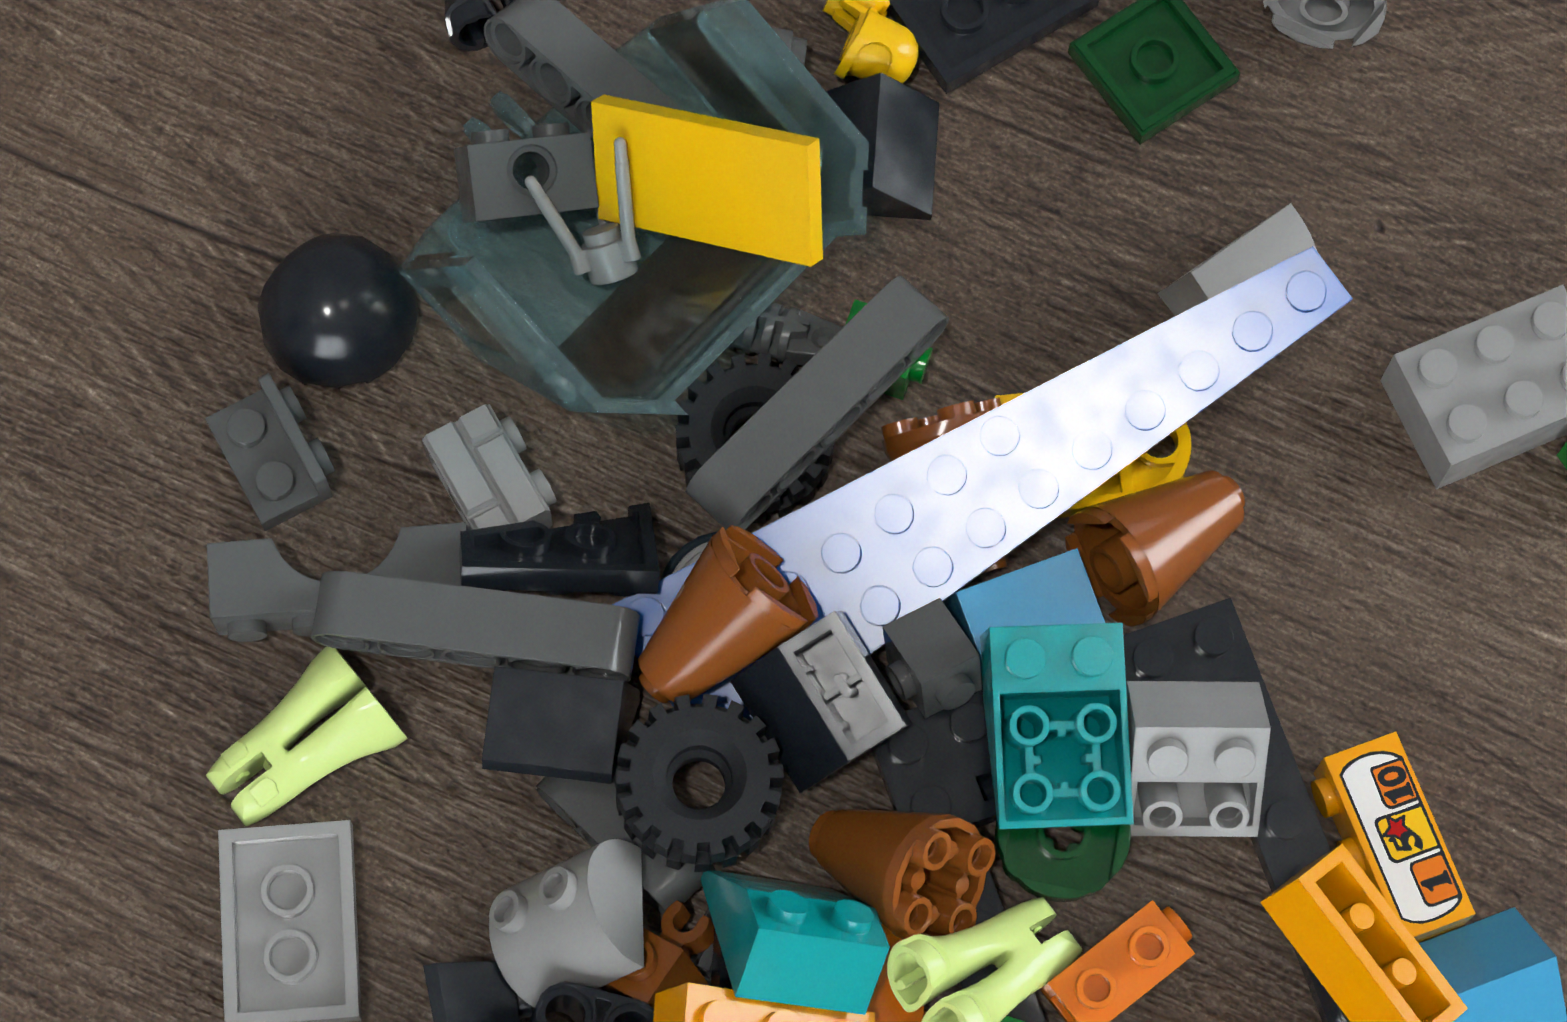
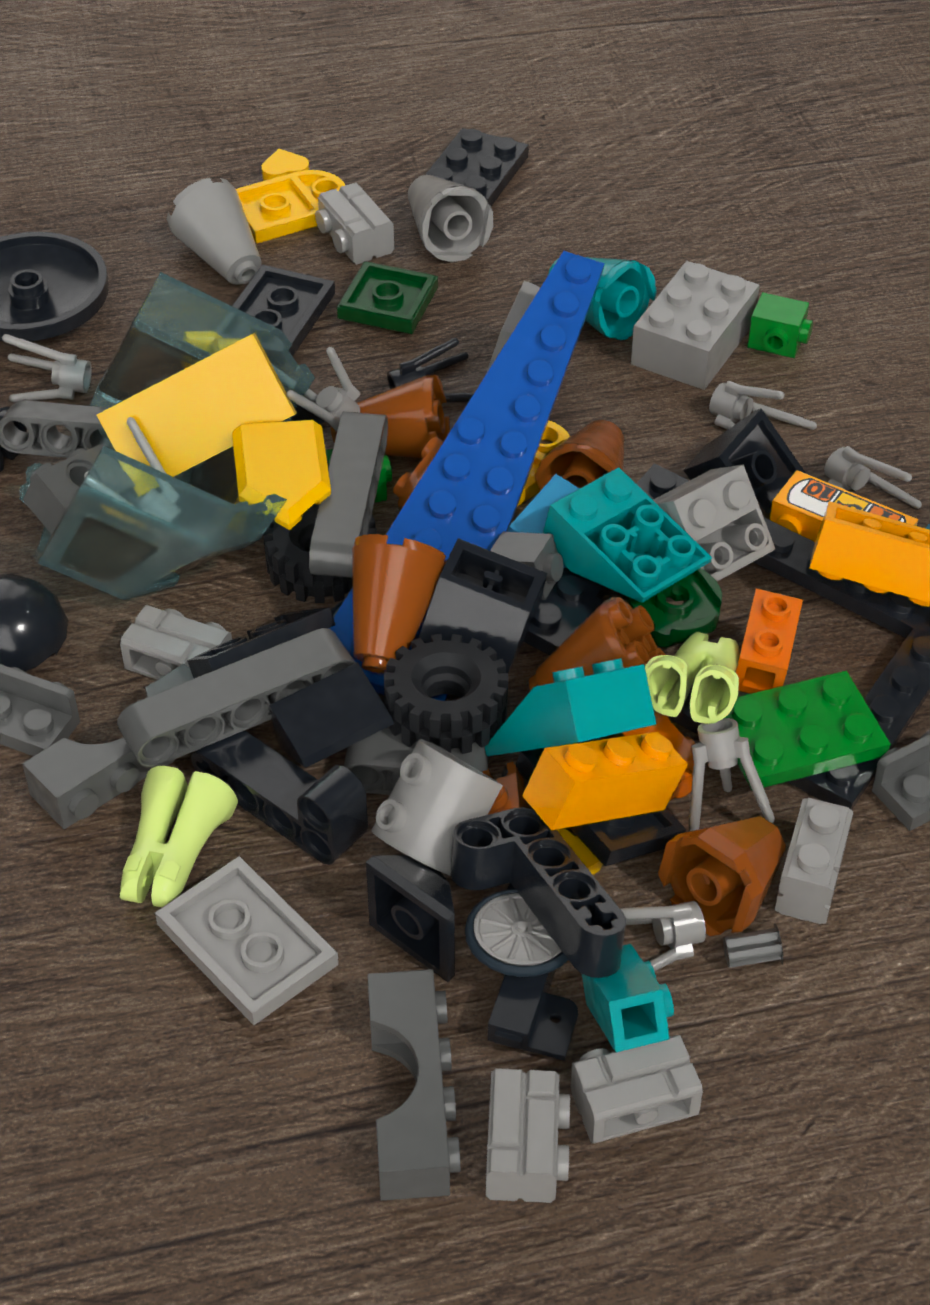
camera: 35 degrees left, 25 degrees down
none -> black beam [191,730,368,865]
none -> yellow tile [232,420,331,530]
none -> light grey plant [271,347,360,431]
none -> dark orange cone [330,375,451,459]
none -> black plant [387,338,475,403]
none -> teal cone [548,257,656,340]
none -> black slope [683,408,806,520]
none -> light grey plant [709,381,817,430]
none -> light grey plant [824,446,922,509]

